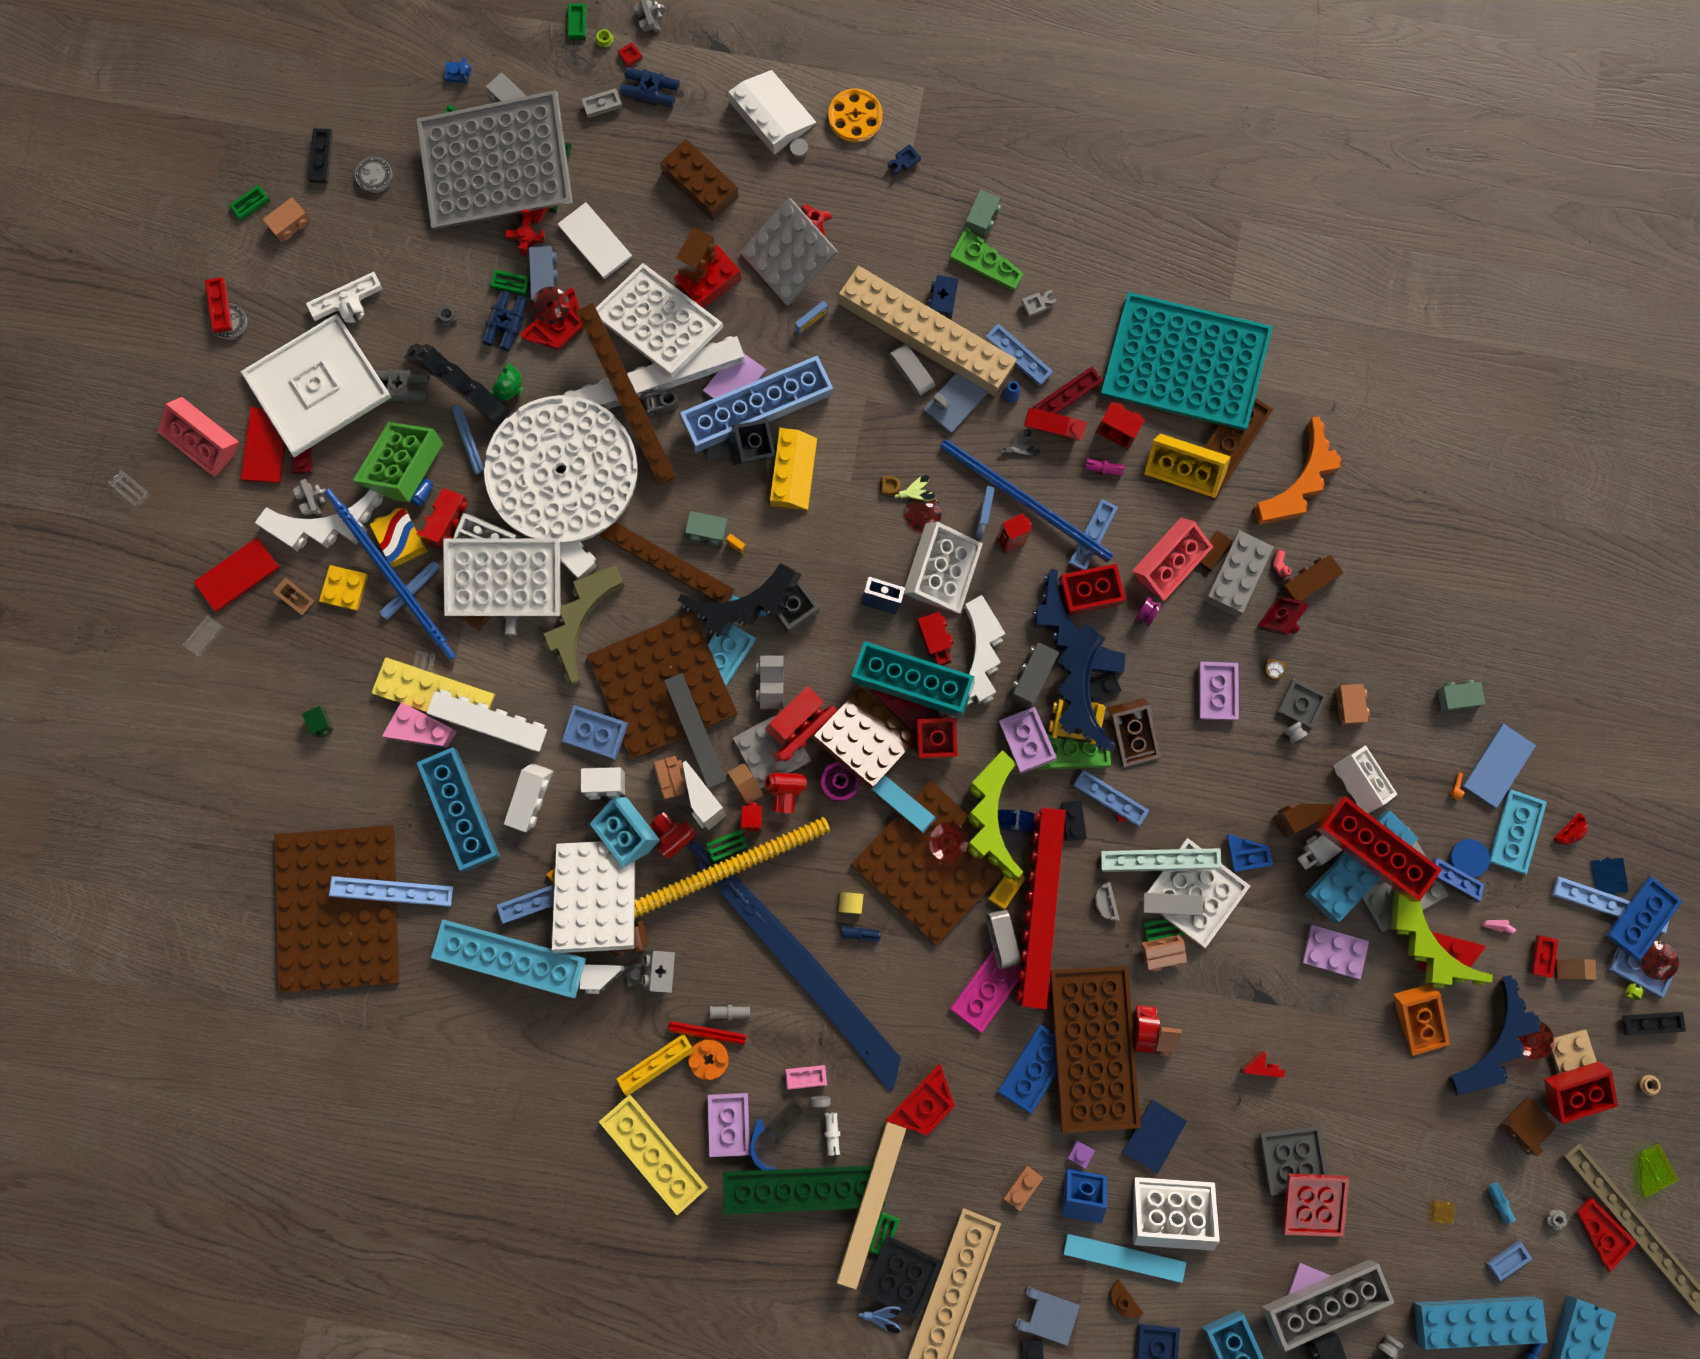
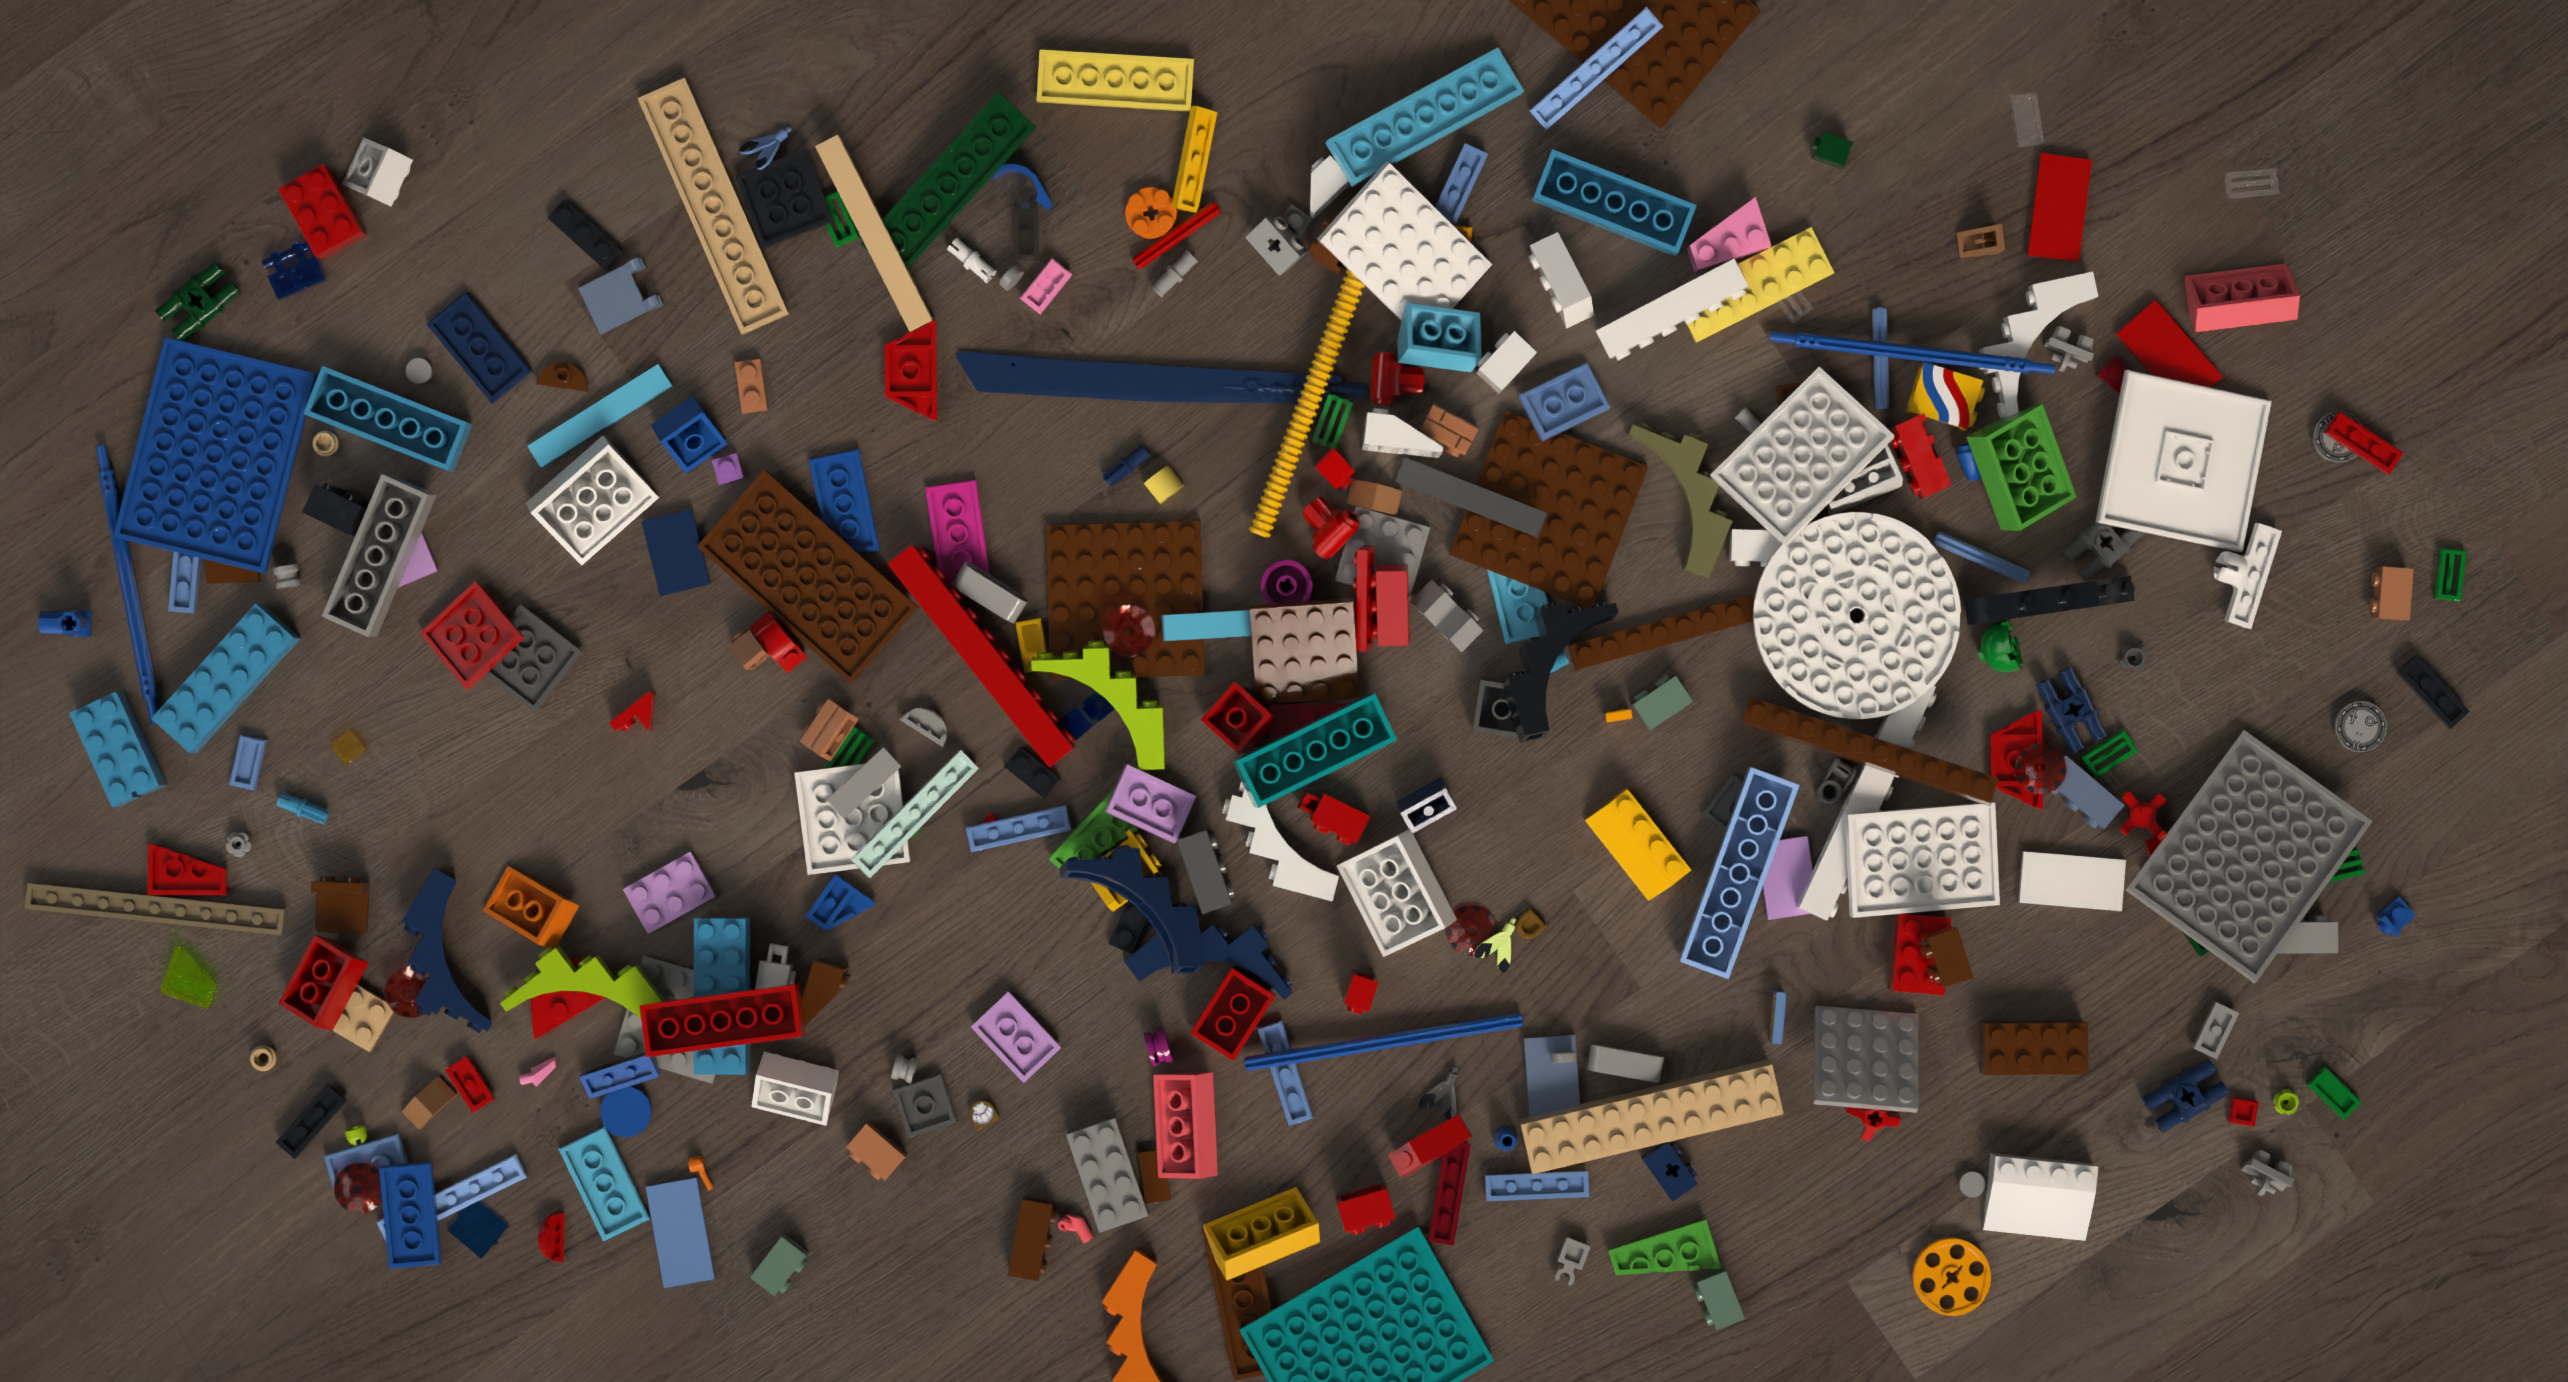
camera: 145 degrees right, 10 degrees up
yellow plate [319,565,368,611] -> none
lavender plate [708,1093,750,1157] -> none
black slope [729,419,776,465] -> none
dark blue plate [887,144,921,176] -> none
medium blue tile [975,486,994,539] -> none
dark pink pin [1085,458,1125,477] -> none
reddish brown slope [1107,698,1161,767] -> none
dark red tile [1258,596,1308,636] -> none

